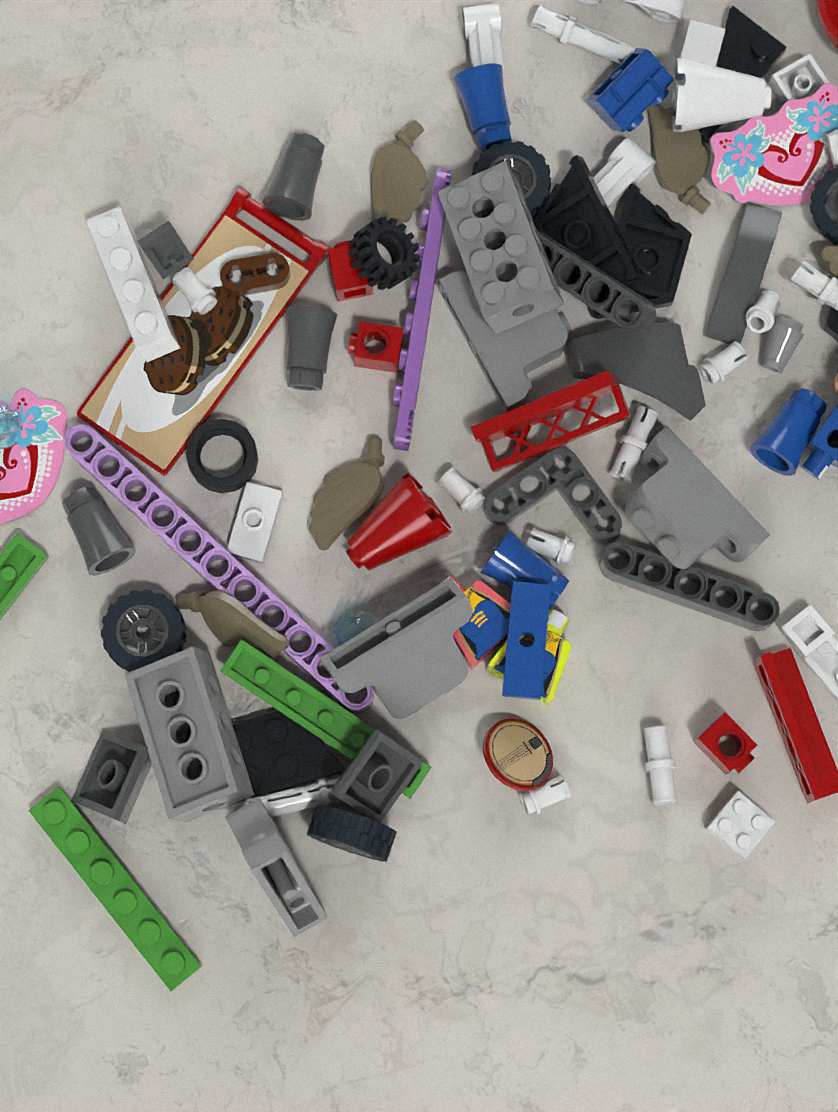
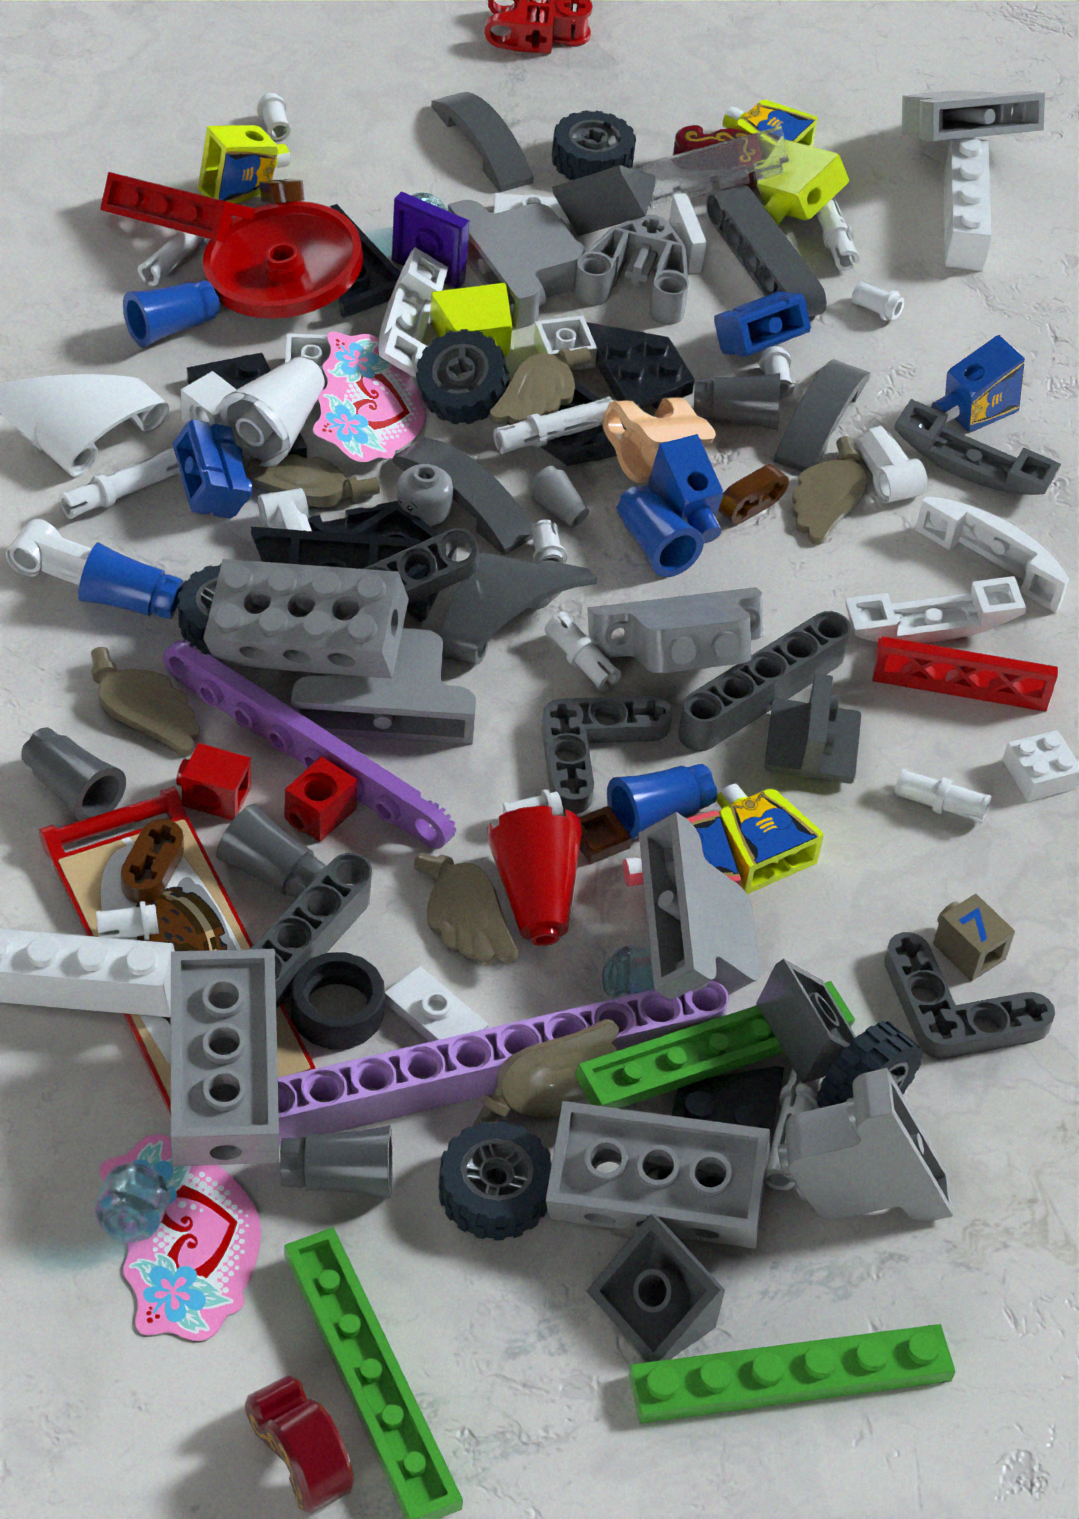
camera: 65 degrees left, 30 degrees down
dark grey bracket [138,221,194,280] -> none
black tyre [348,217,420,290] -> none
red fence [471,370,631,472] -> none
piece [483,718,553,791] -> none
blue tile [502,581,551,700] -> none
white pin [519,775,571,815] -> none
white pin [526,528,576,565] -> none
red brick [694,712,757,775] -> none
white pin [745,290,781,333] -> none
none -> light grey brick [171,949,279,1166]
none -> dark grey beam [249,853,372,1008]
none -> light grey head [397,464,453,527]
none -> reddish brown tile [579,806,632,864]
none -> dark grey bracket [764,673,861,784]
none -> dark grey beam [884,932,1055,1059]
none -> dark tan brick [933,894,1015,982]

